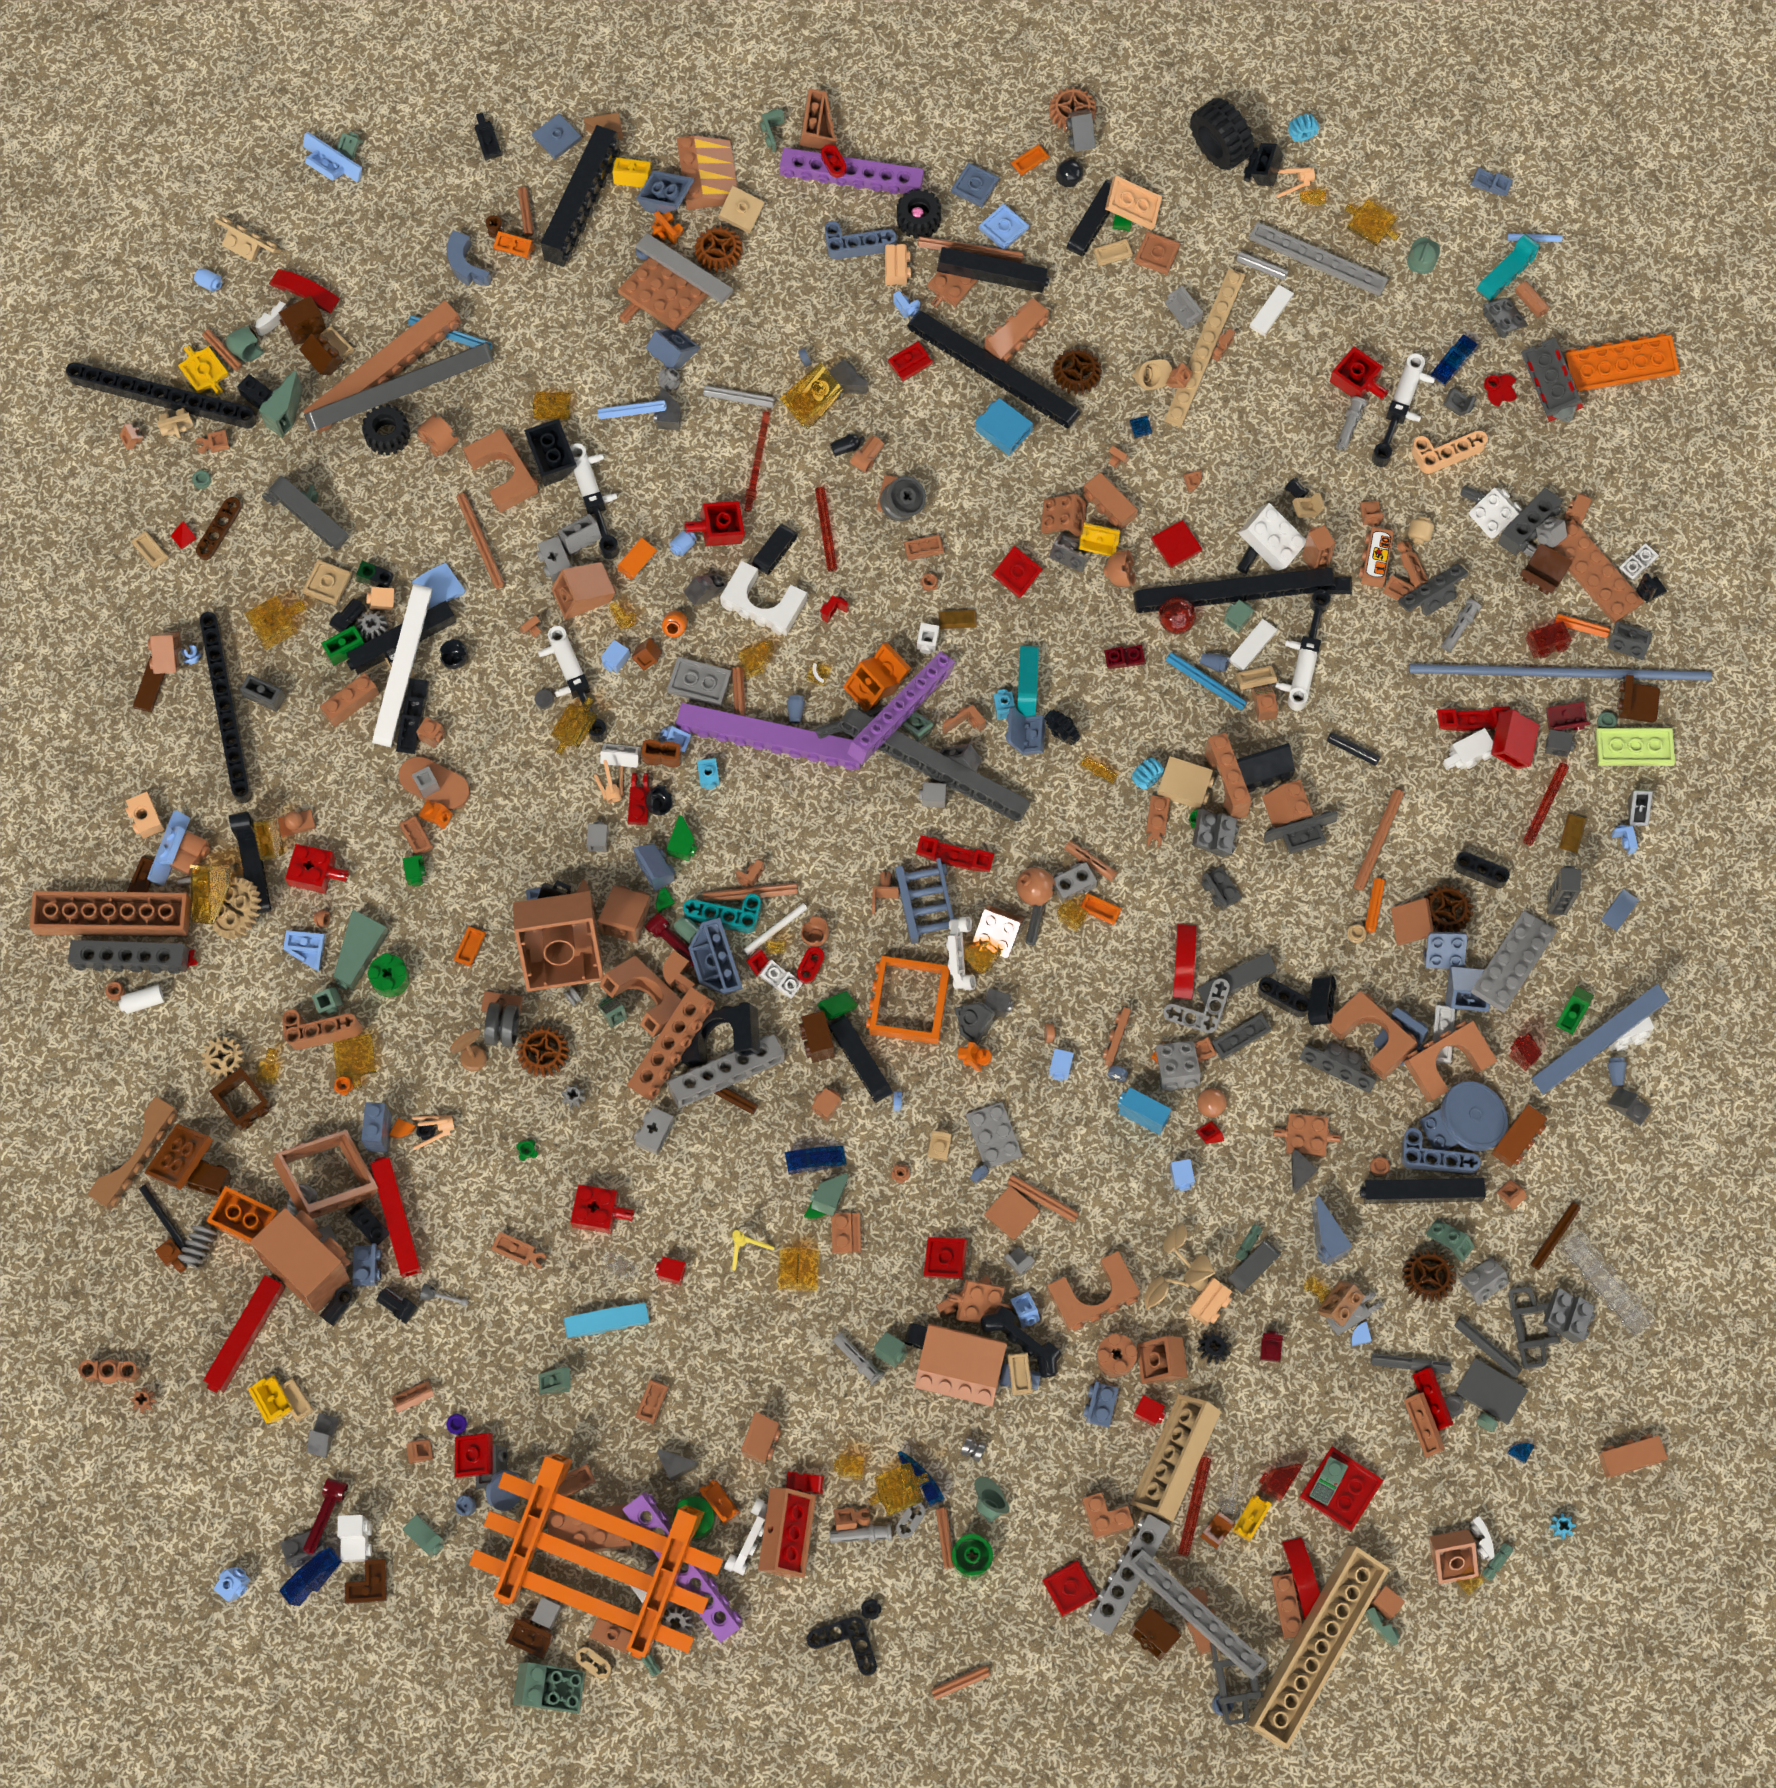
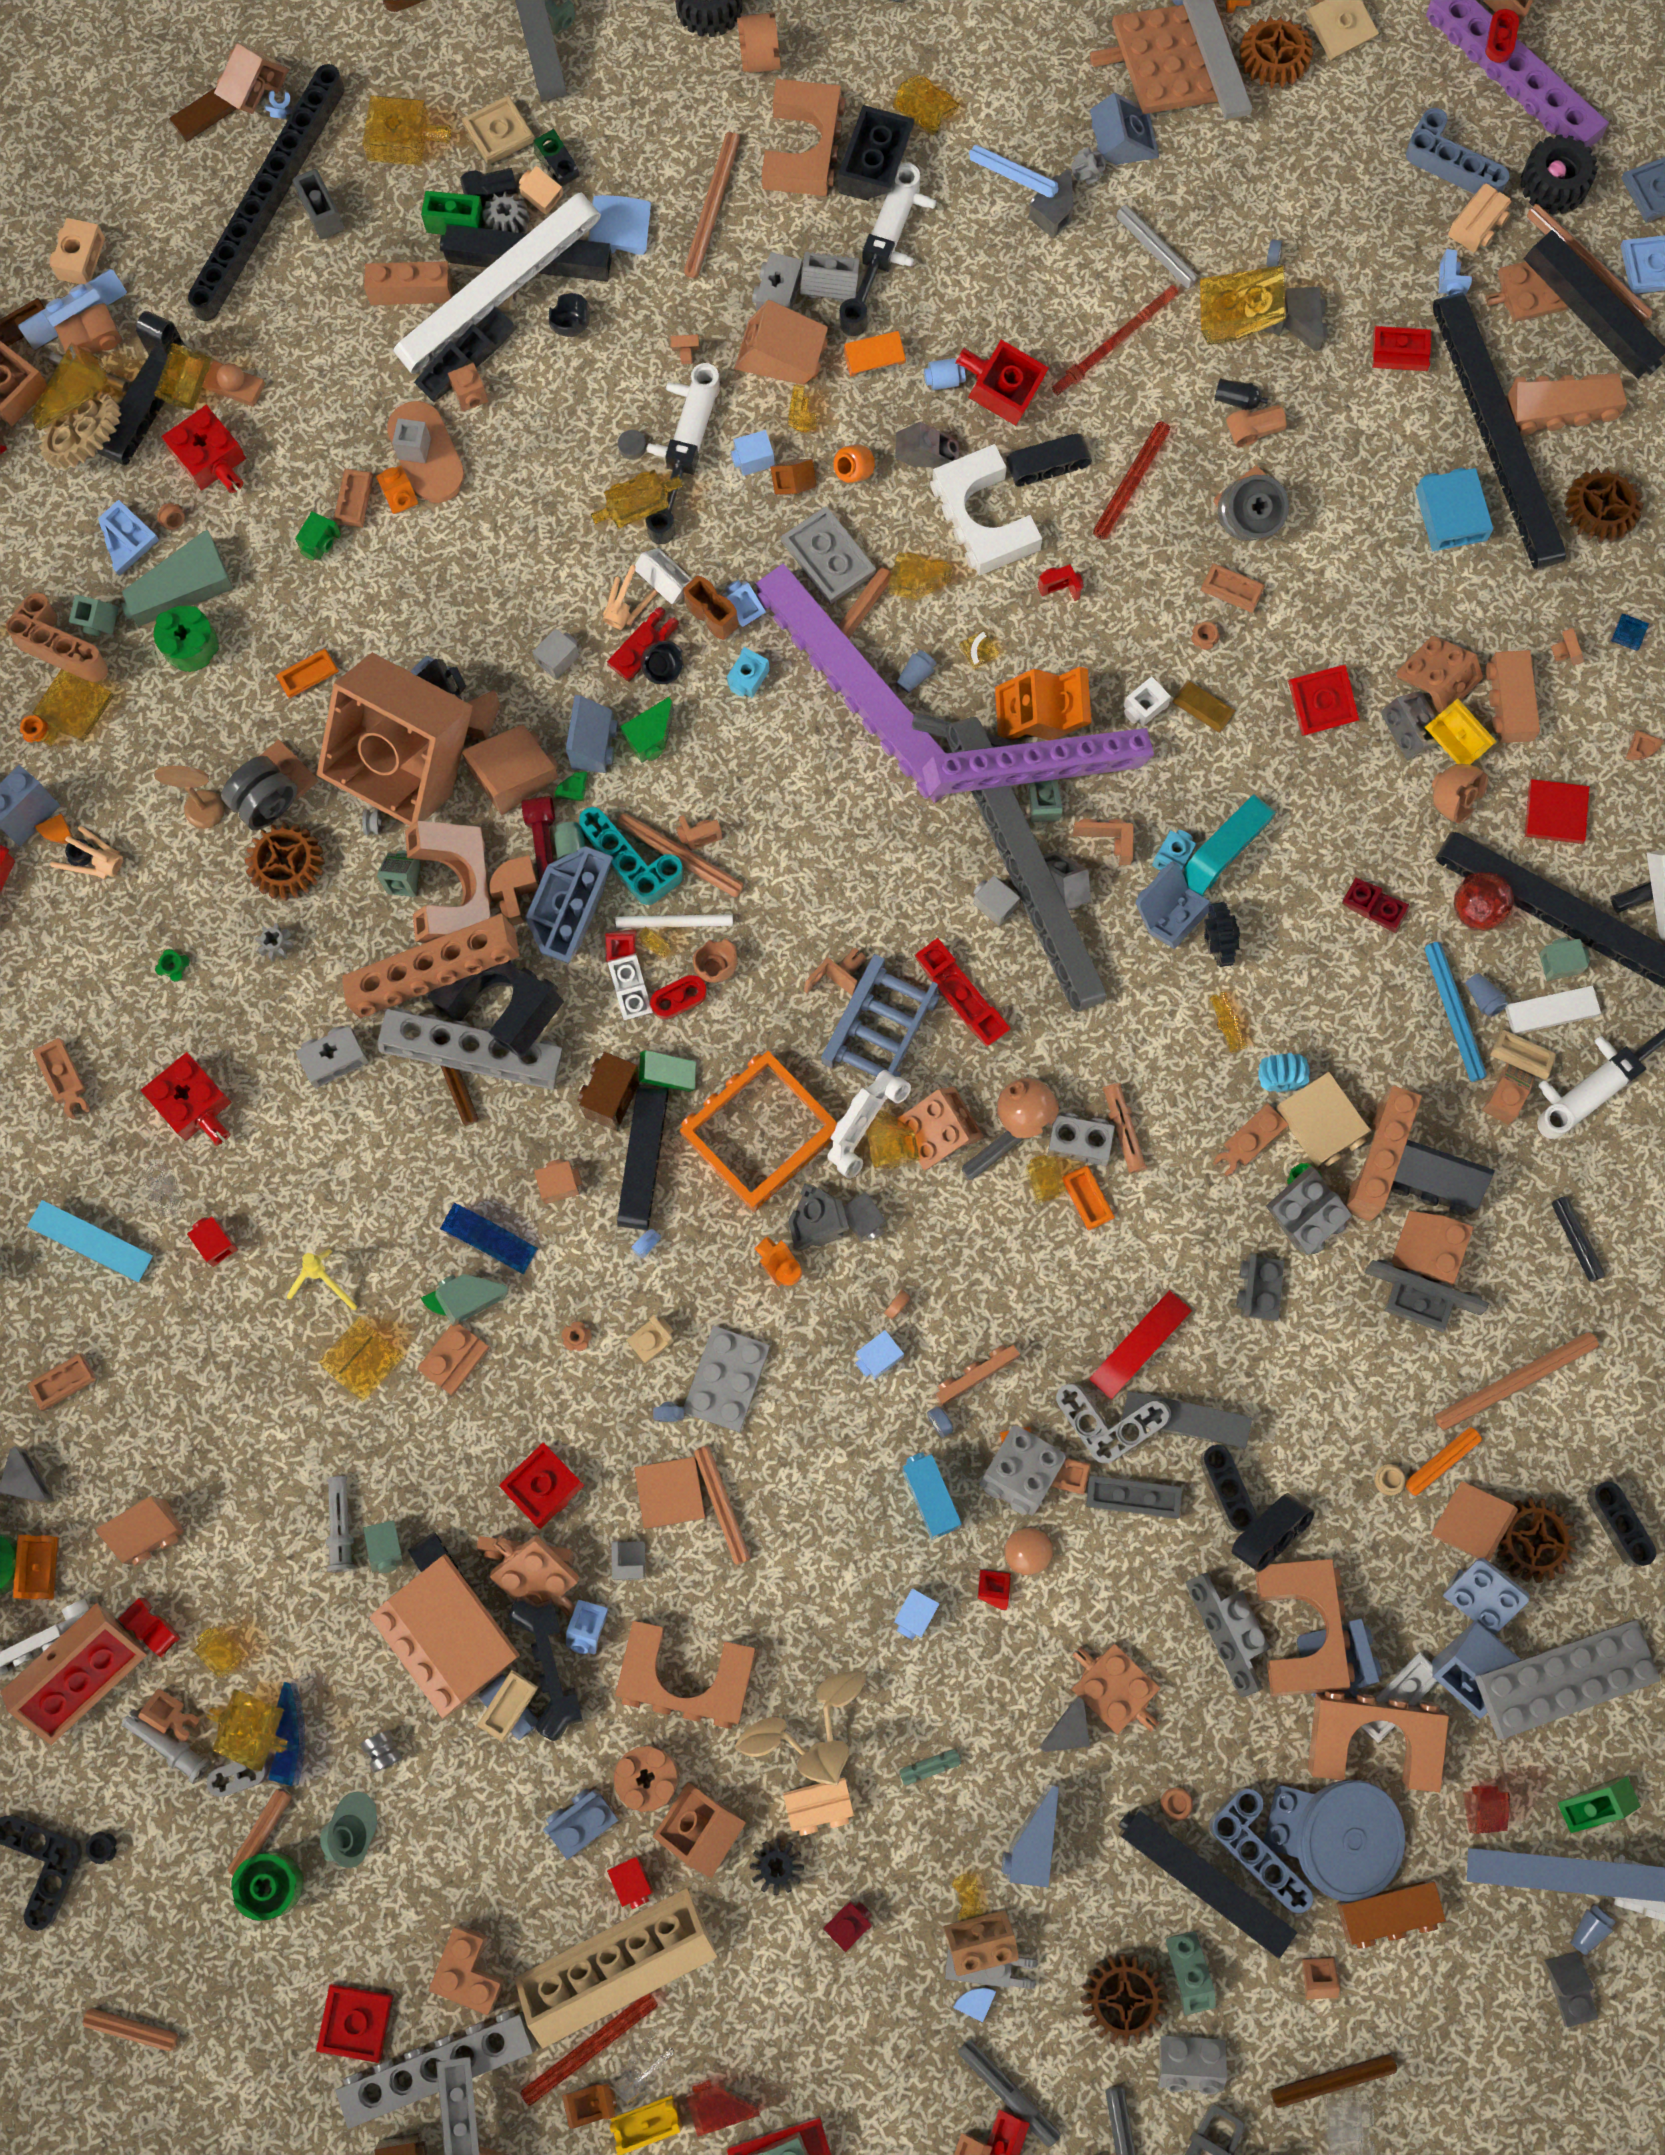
camera: 40 degrees right, 5 degrees up
dark grey beam [1227,1240,1281,1294] -> none

